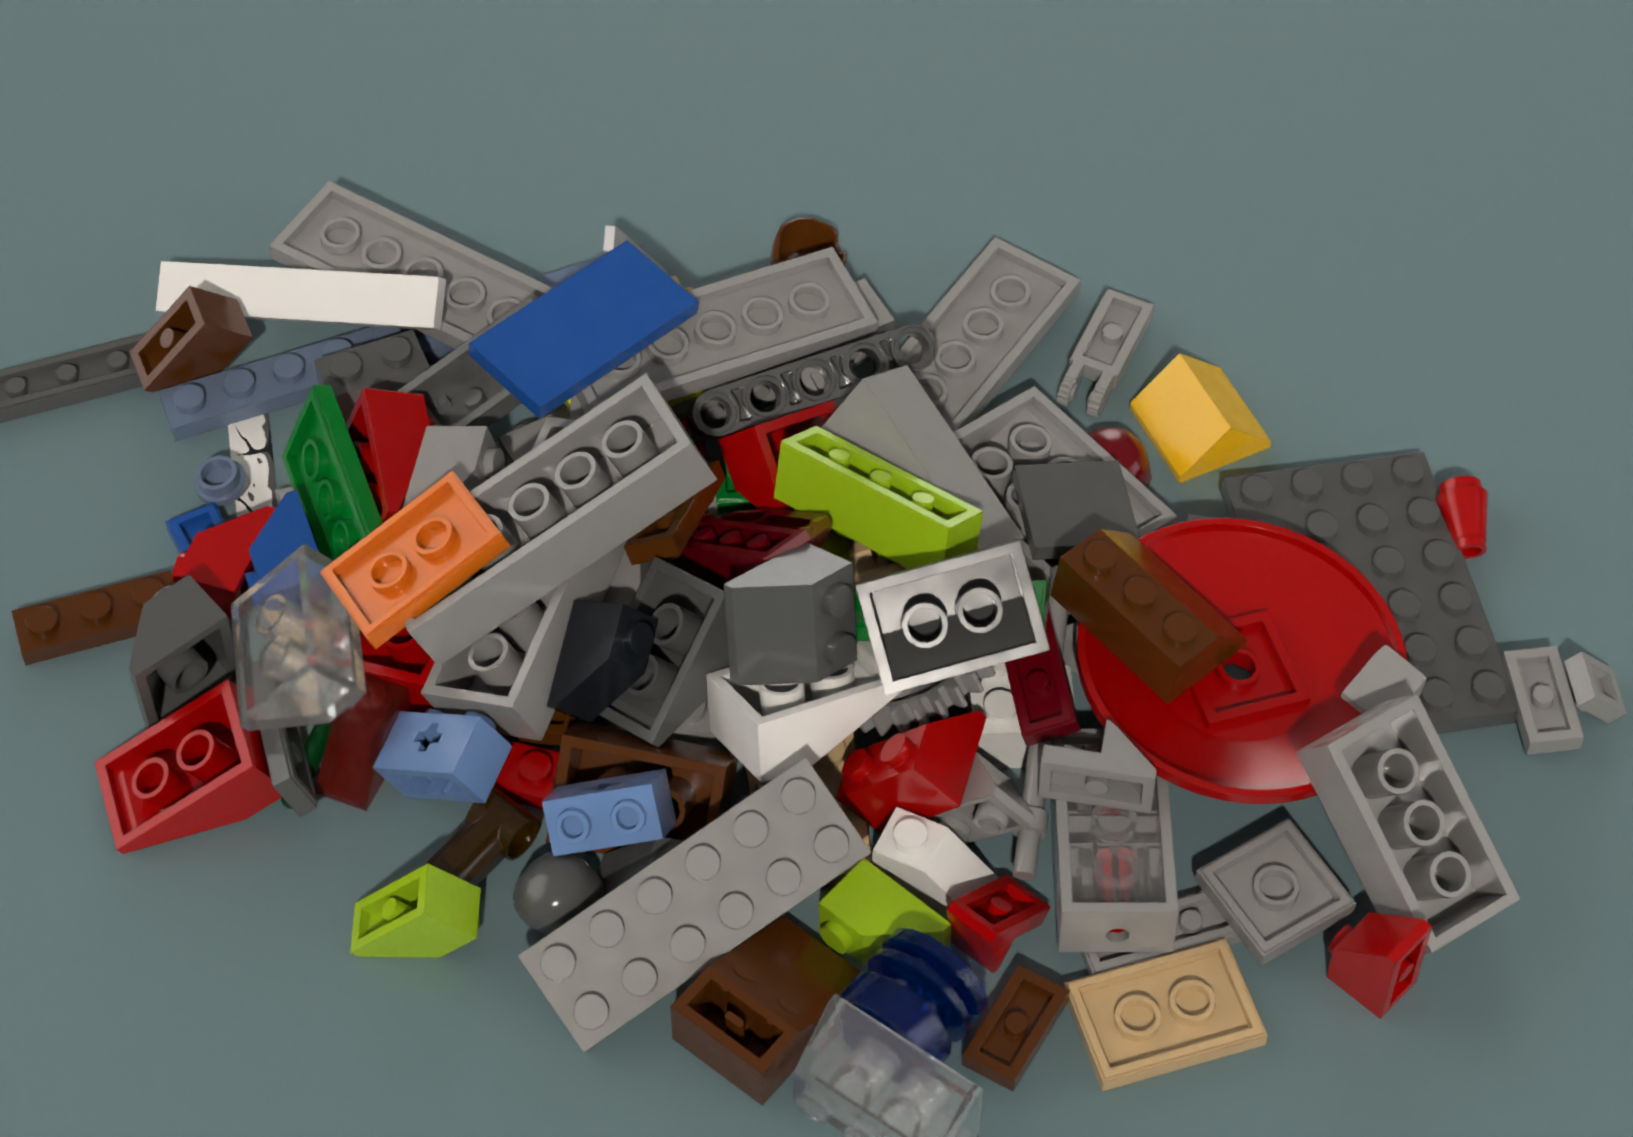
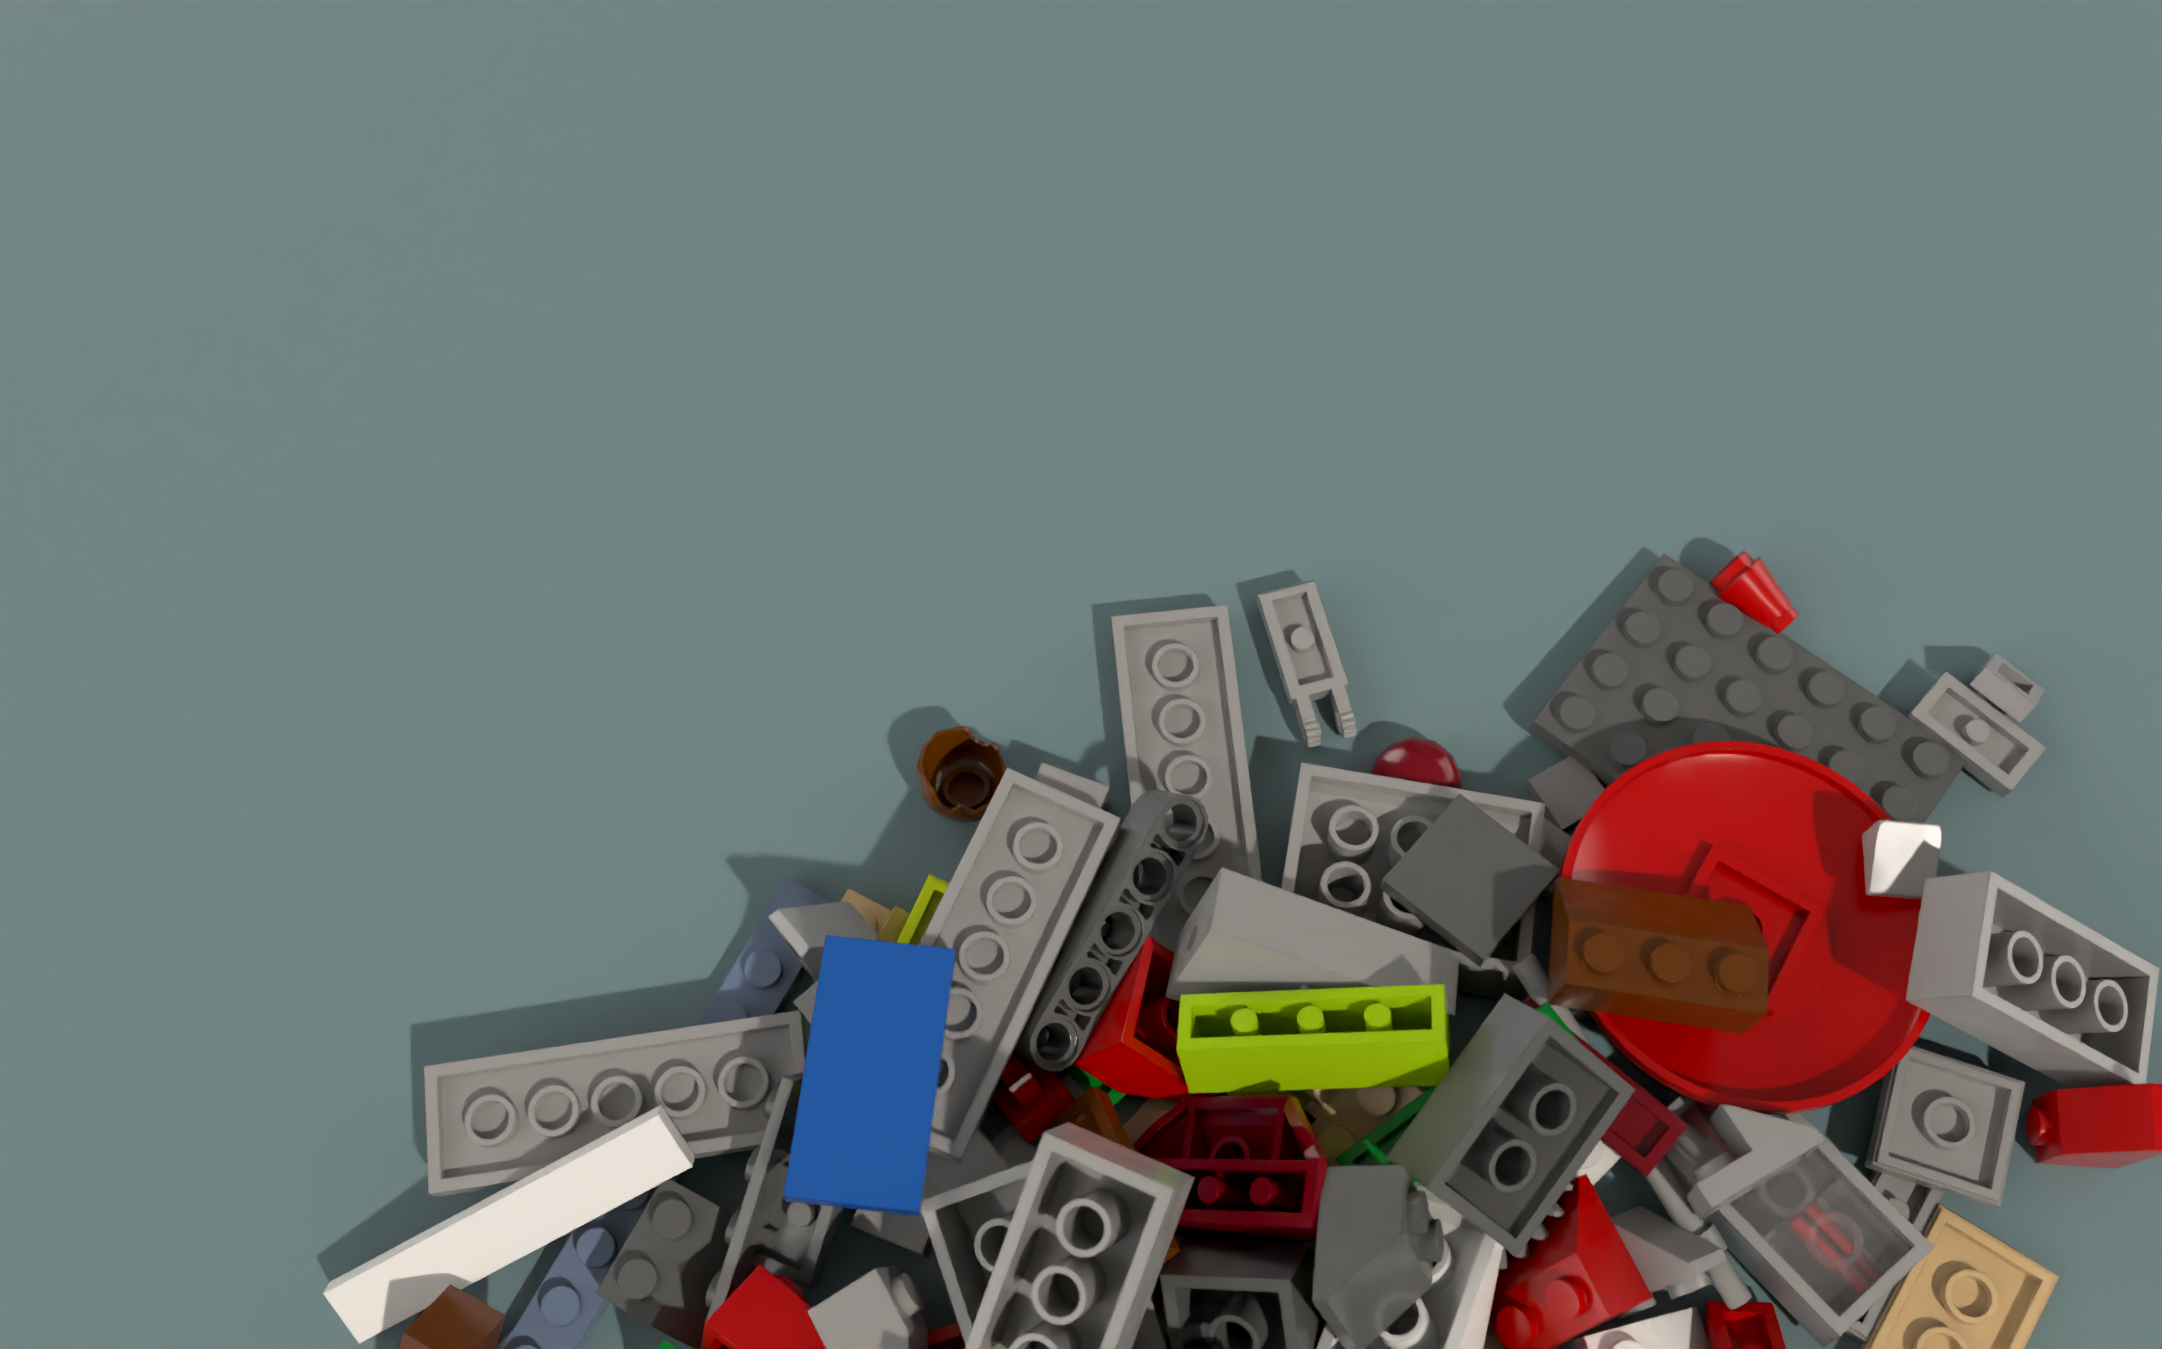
camera: 35 degrees left, 15 degrees up
yellow slope [1130,353,1271,484] -> none

